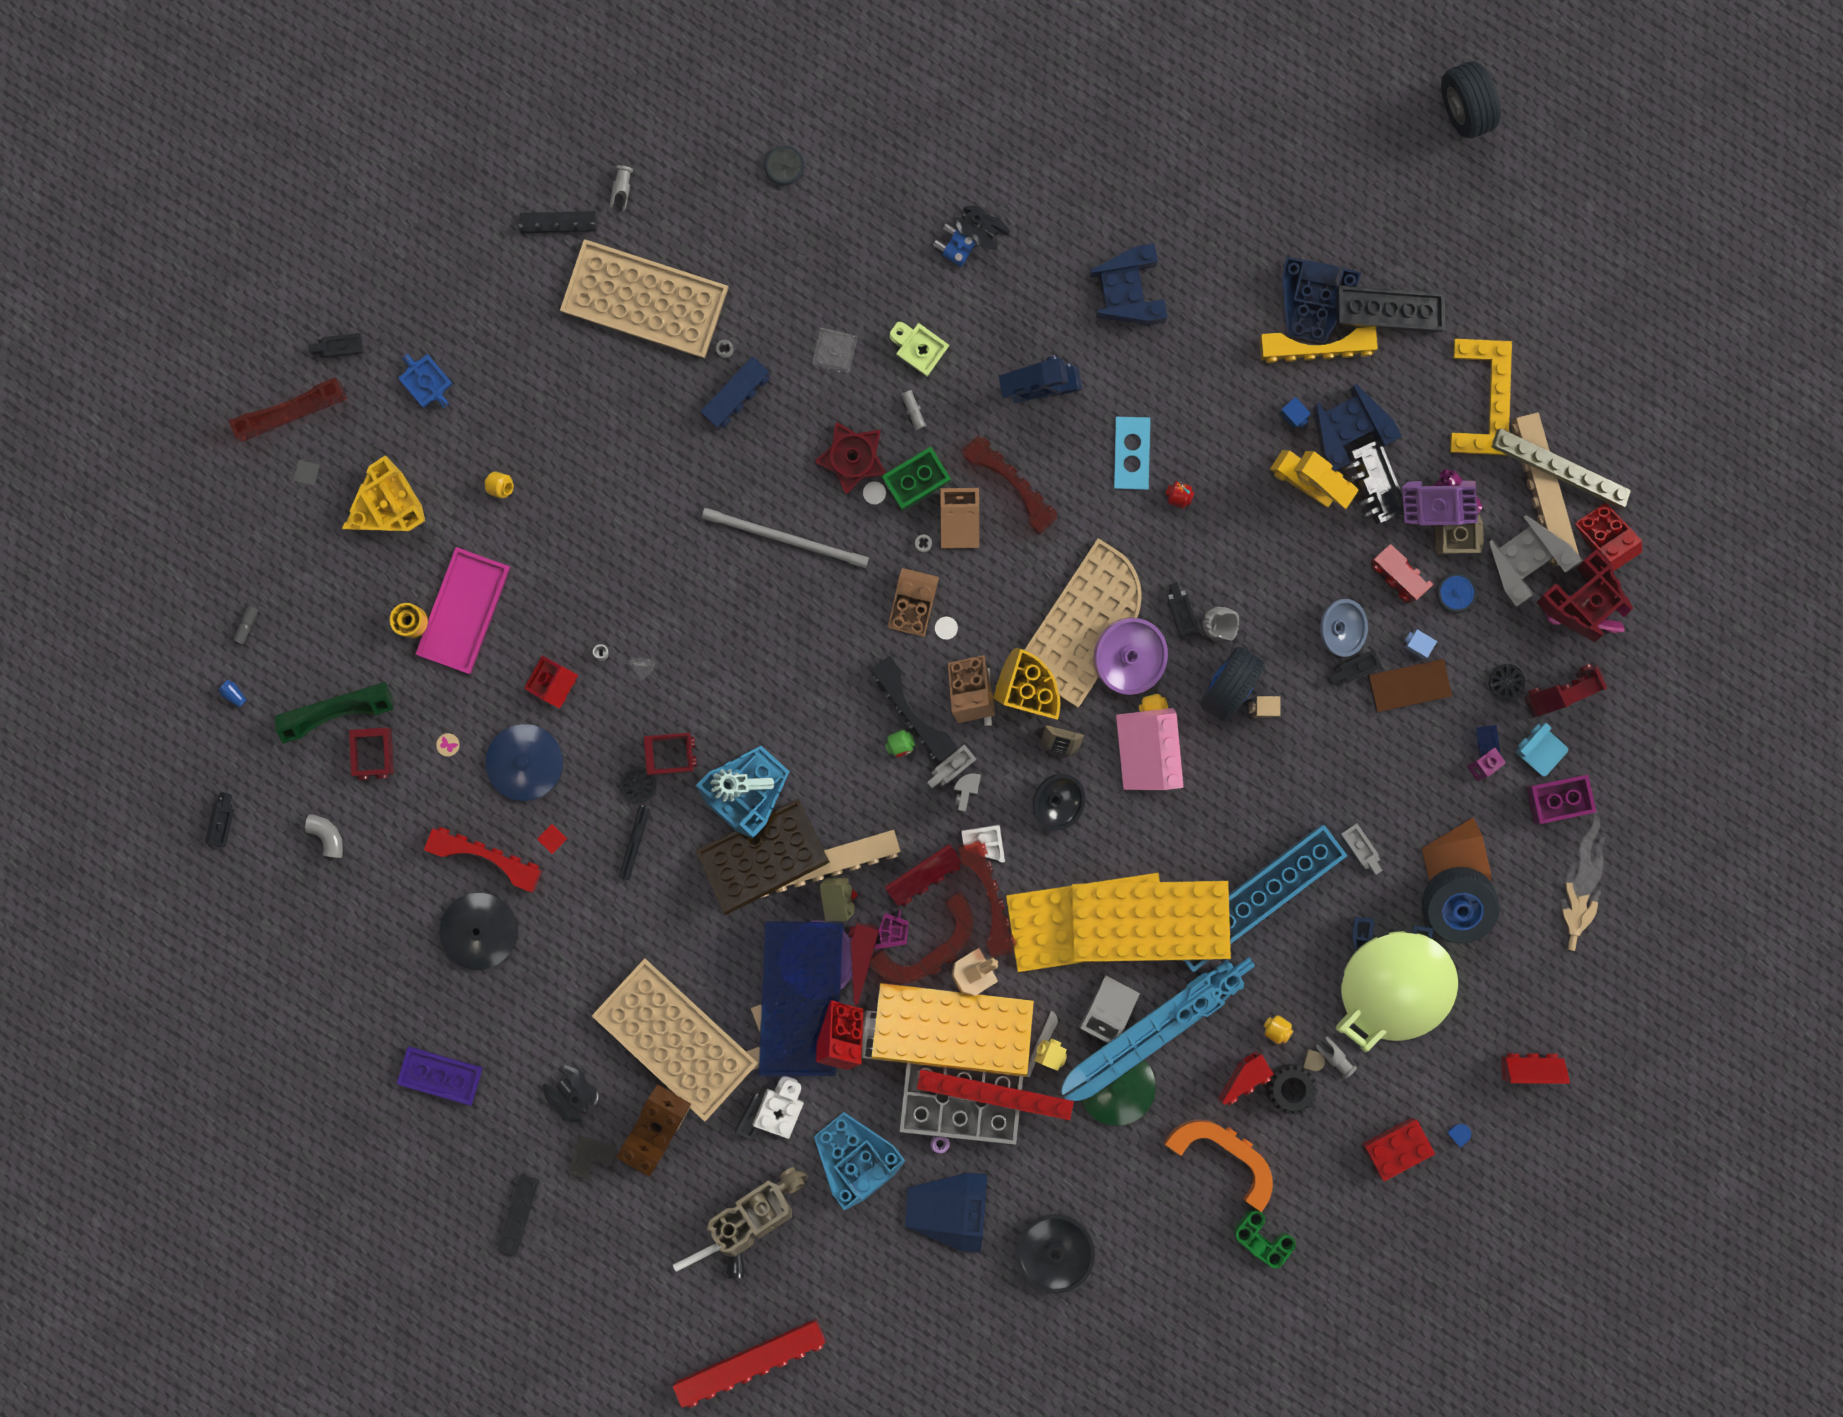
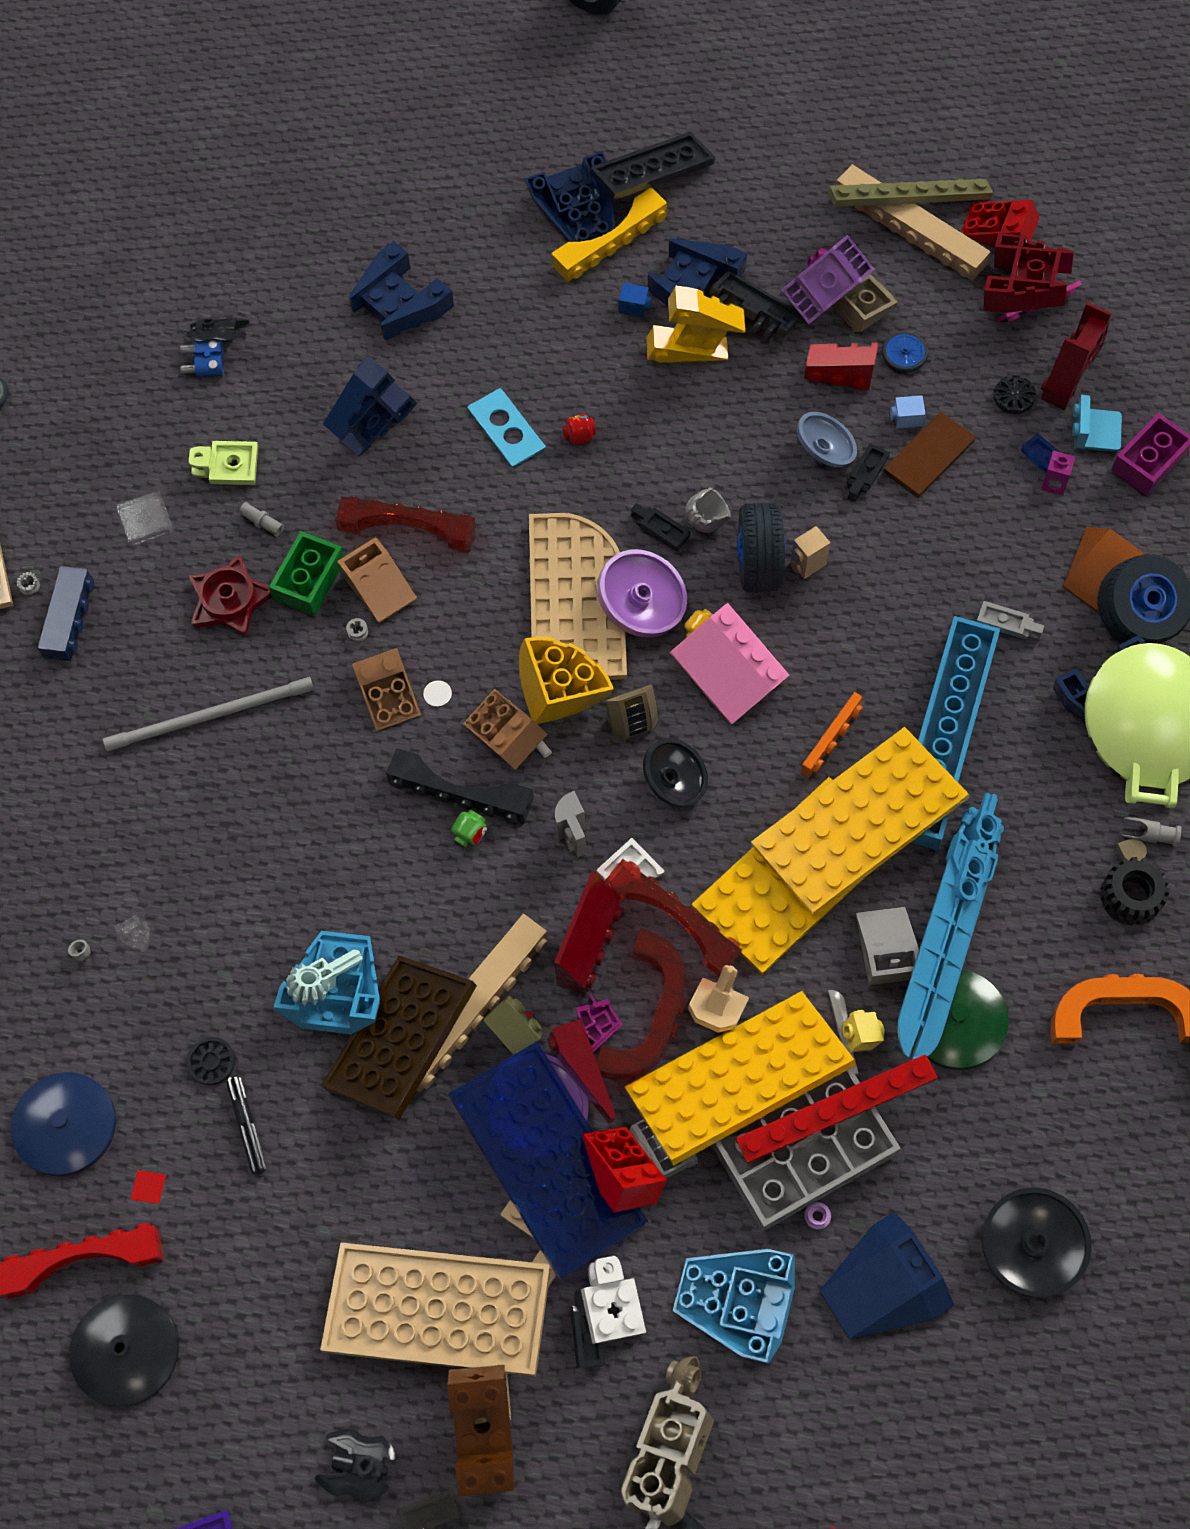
camera: 30 degrees left, 20 degrees down
red slope [524,655,578,709] -> none
dark red window [643,732,697,775] -> none
white sticker [863,482,886,504] -> none
light grey hinge [927,745,976,789] -> none
red slope [1218,1051,1274,1106] -> none
yellow head [1263,1015,1293,1044] -> none
yellow plate [1450,339,1512,455] -> none
light grey wedge [1489,515,1583,607] -> none
none -> orange plate [801,692,863,778]

